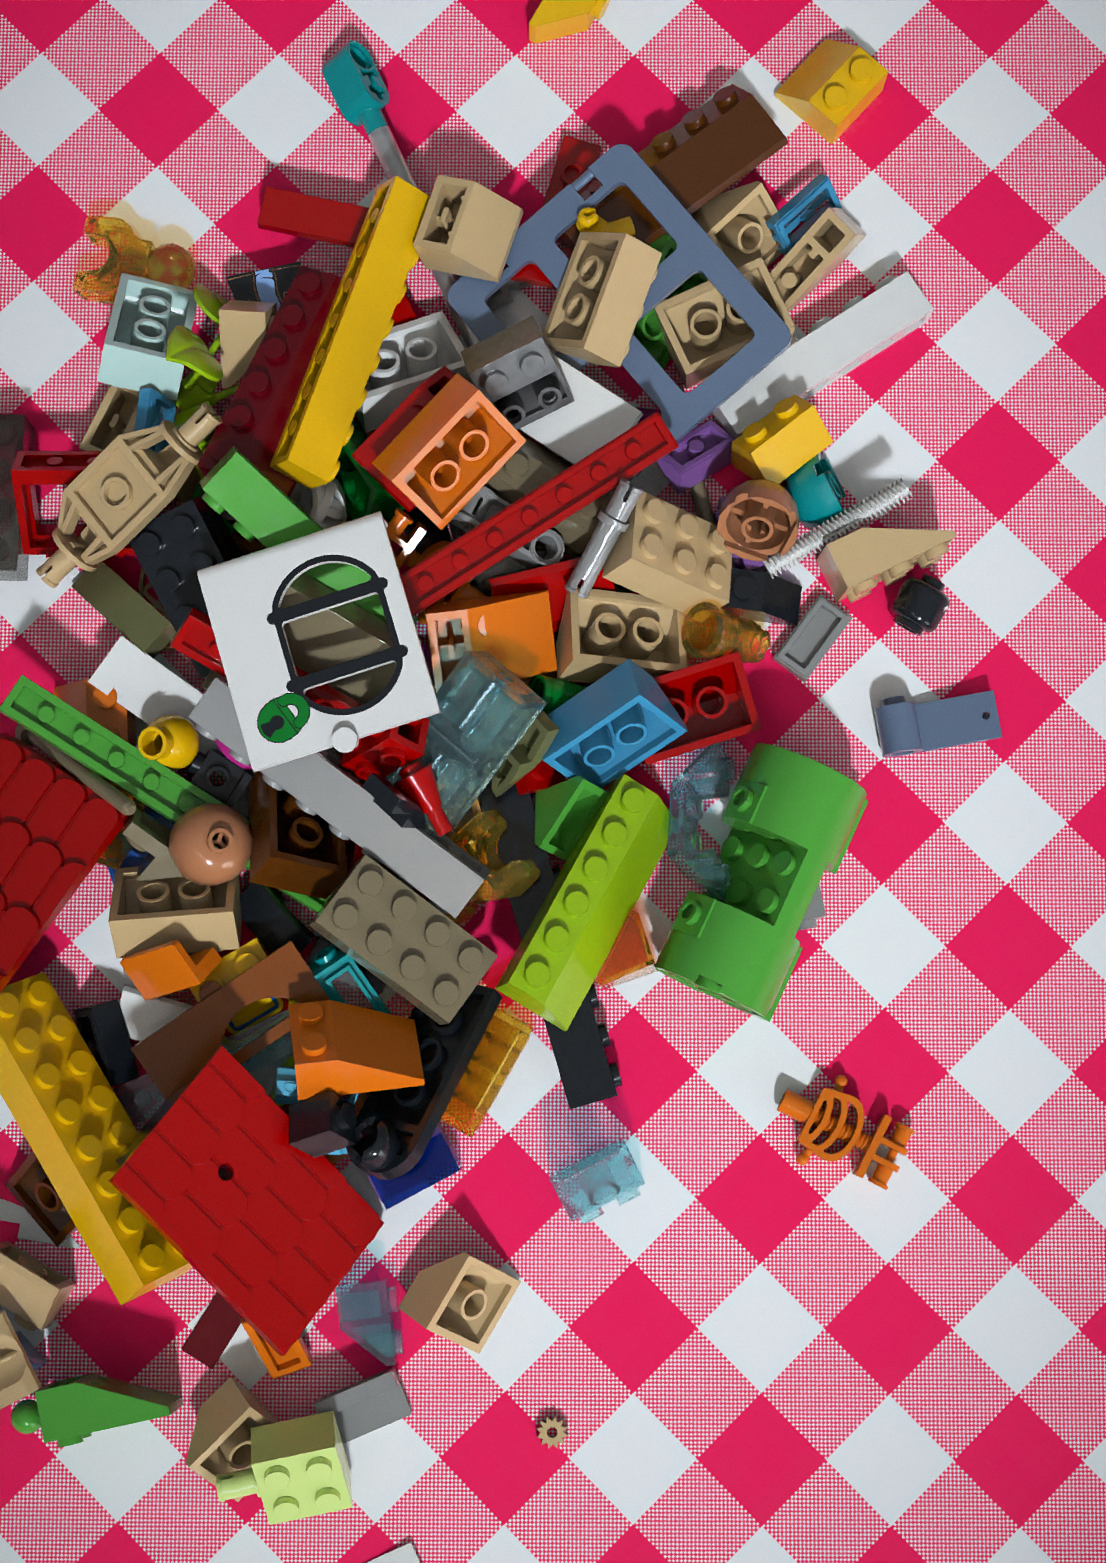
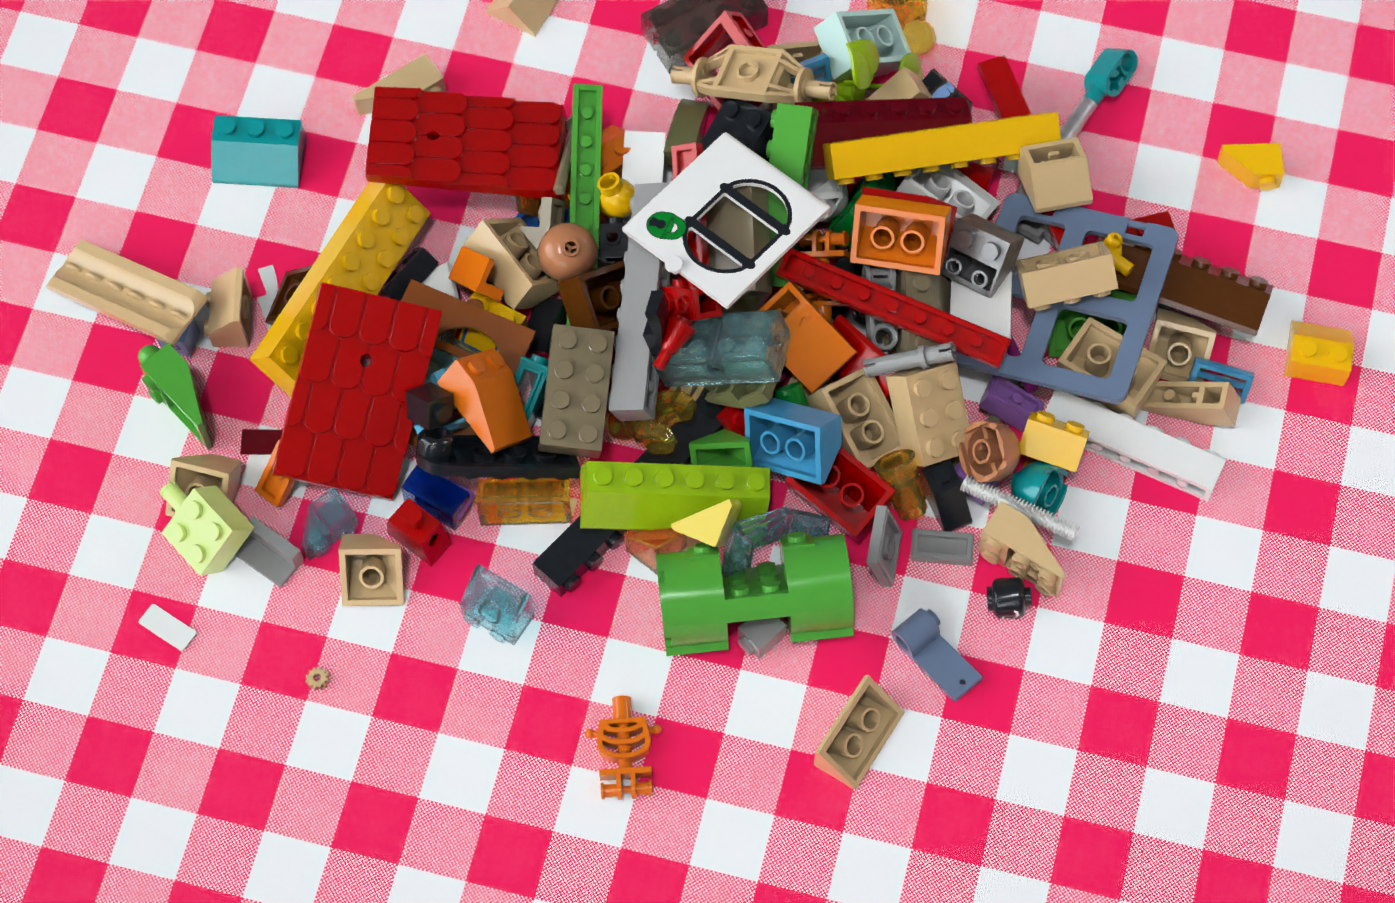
camera: 60 degrees right, 15 degrees down
none -> red torso [387,498,452,567]
none -> light yellow slope [671,499,742,547]
none -> tan slope [814,675,905,790]
none -> light grey tile [866,505,903,587]

